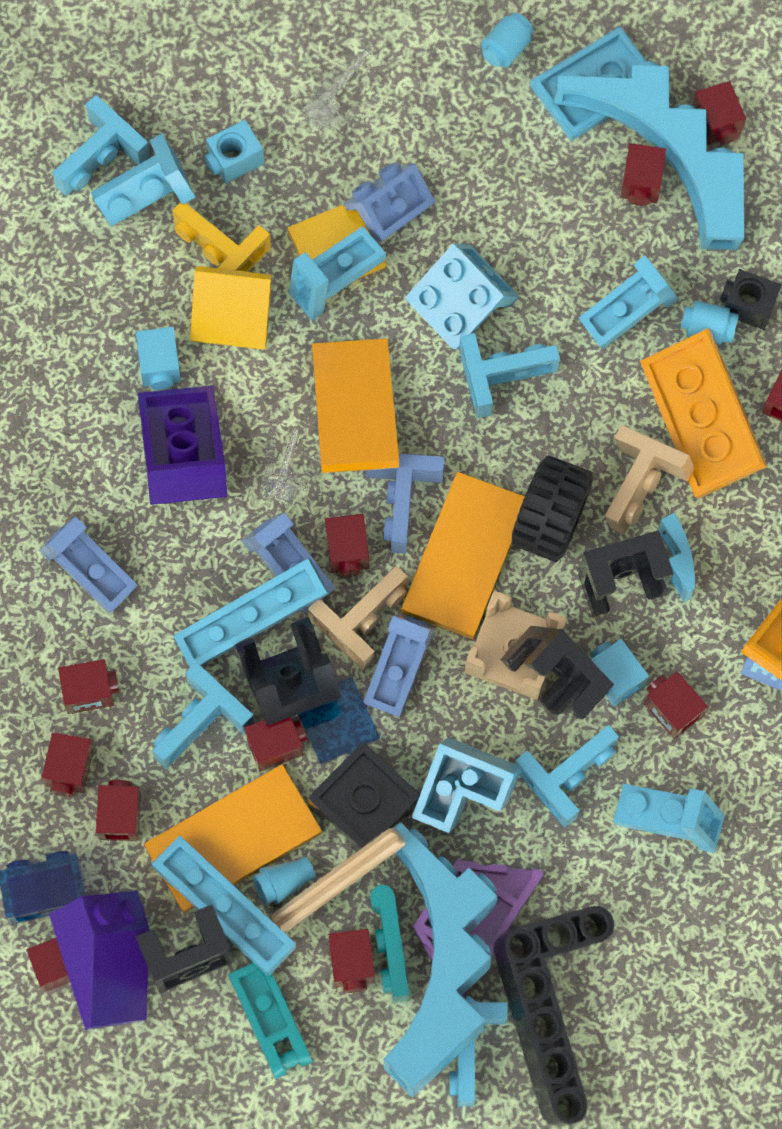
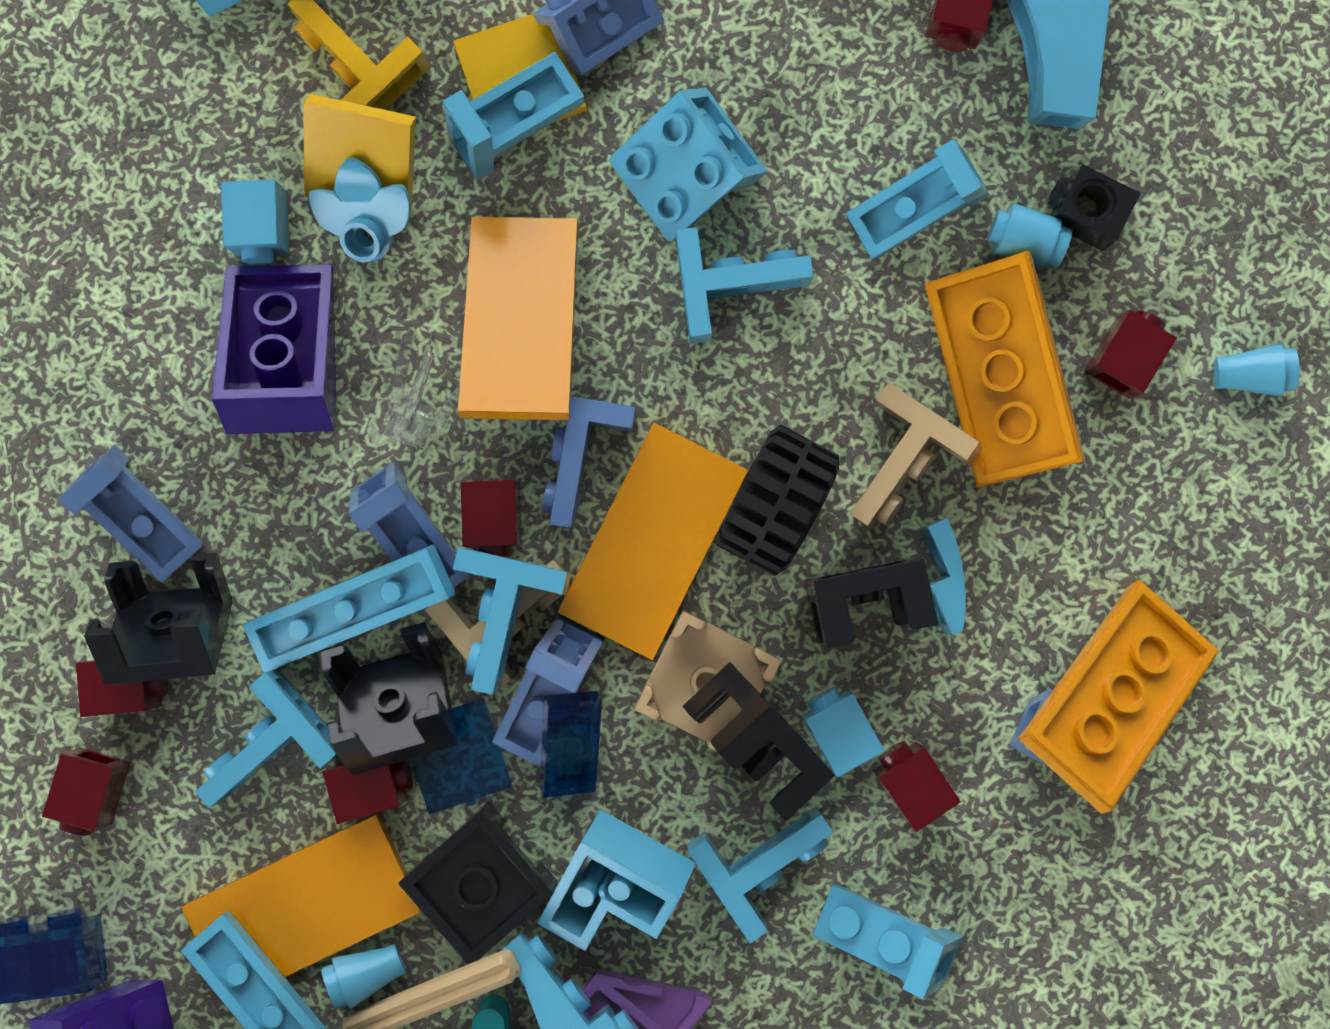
camera: 15 degrees right, 15 degrees up
dark red brick [95,780,141,841] -> none
none -> black panel [84,553,232,685]
none -> medium azure plate [309,157,411,262]
none -> medium azure bracket [453,547,572,695]
none -> clear blue tile [539,691,602,798]

